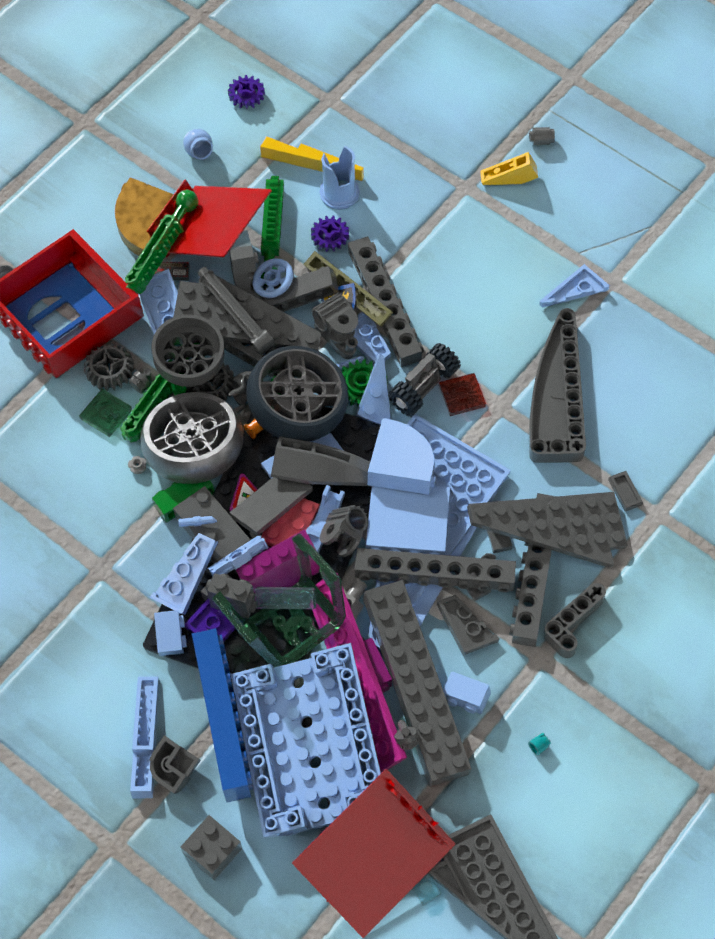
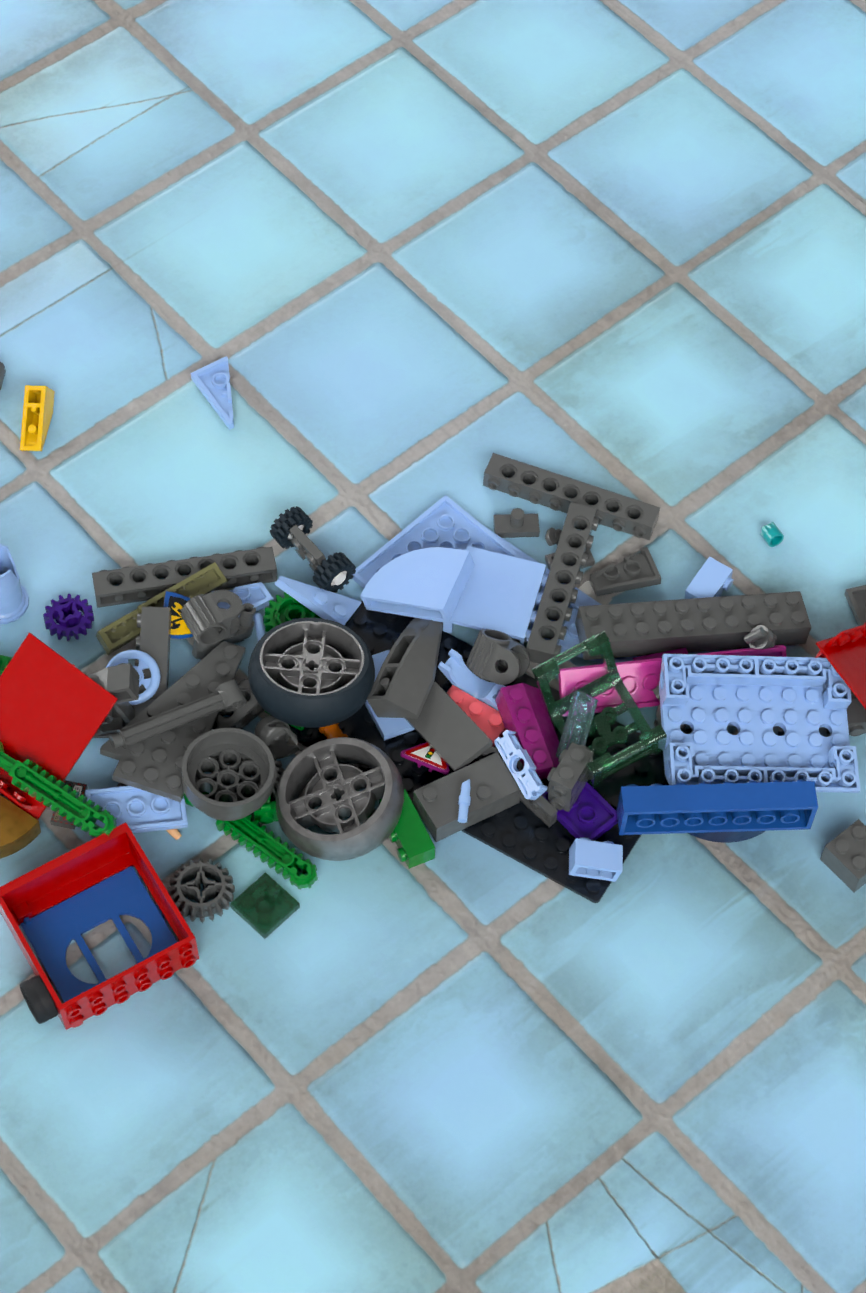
camera: 85 degrees left, 5 degrees down
light grey plate [128,456,147,474] -> none
dark grey piece [129,368,152,394] -> none
light blue slope [130,677,159,799] -> none
dark grey brick [149,735,201,794] -> none
light blue wing [150,533,218,614] -> none
clear red tile [439,373,486,416] -> none
dark grey wing [467,492,628,568] -> none
dark grey beam [529,308,586,463] -> none
dark grey beam [544,583,606,658] -> none
dark grey tile [608,471,643,512] -> none

